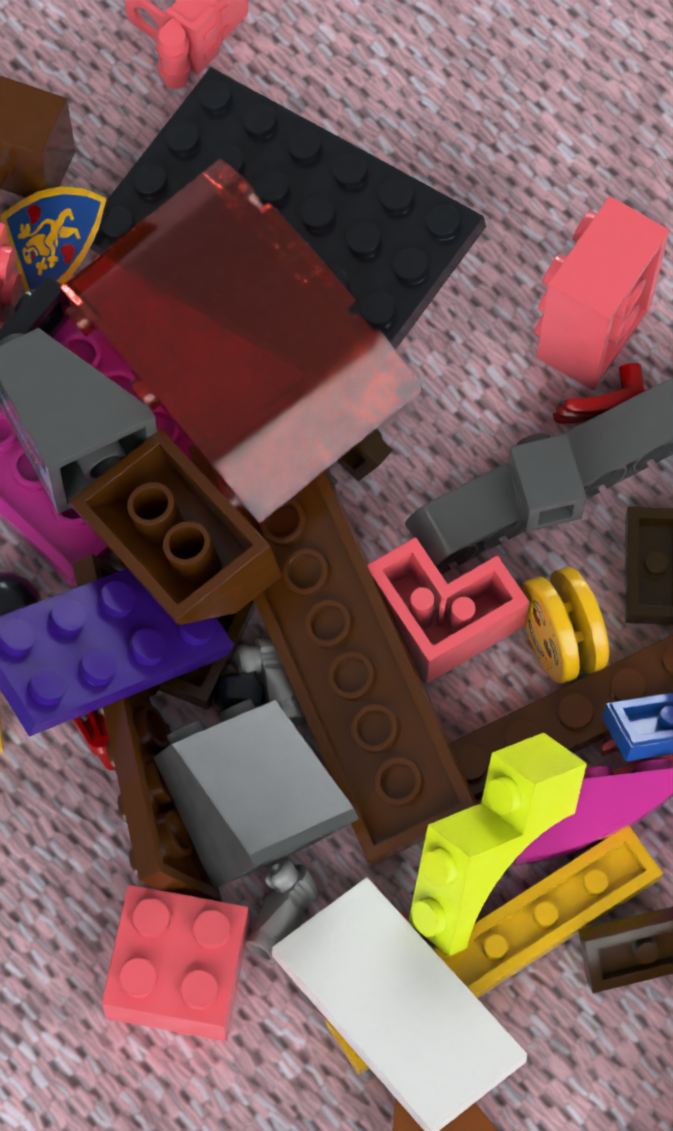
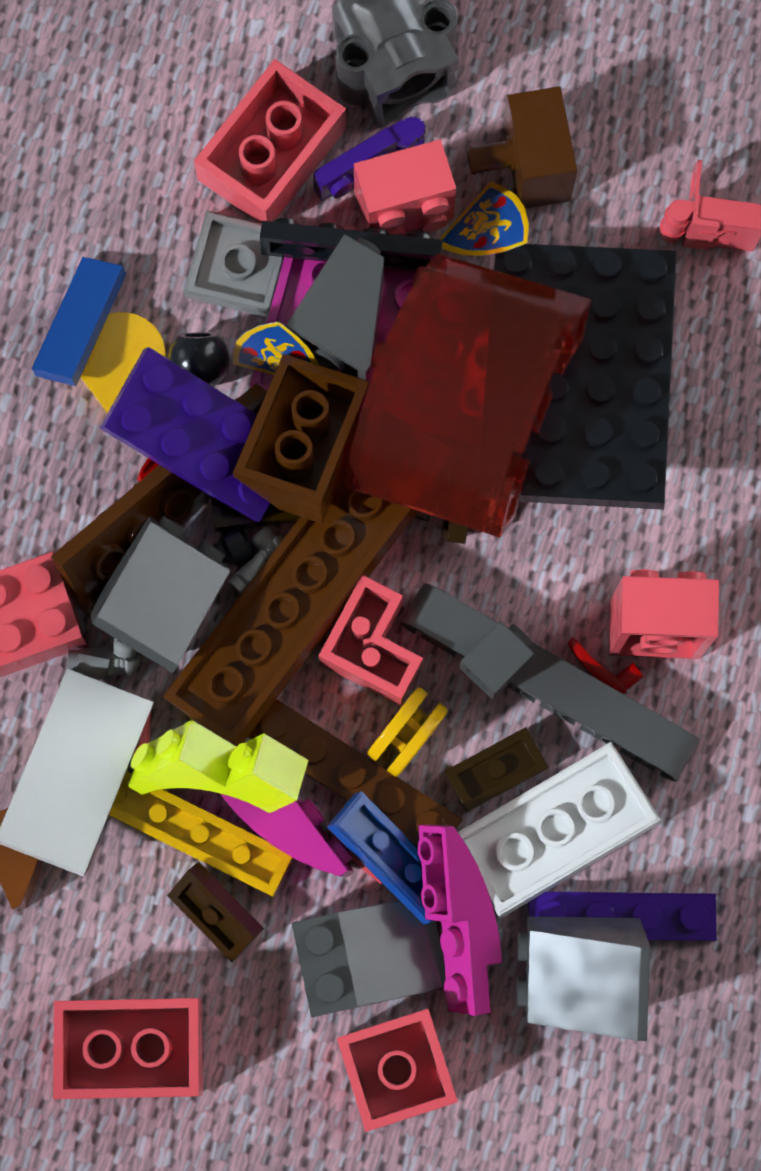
camera: 60 degrees right, 10 degrees up
none -> sticker [232,322,319,375]

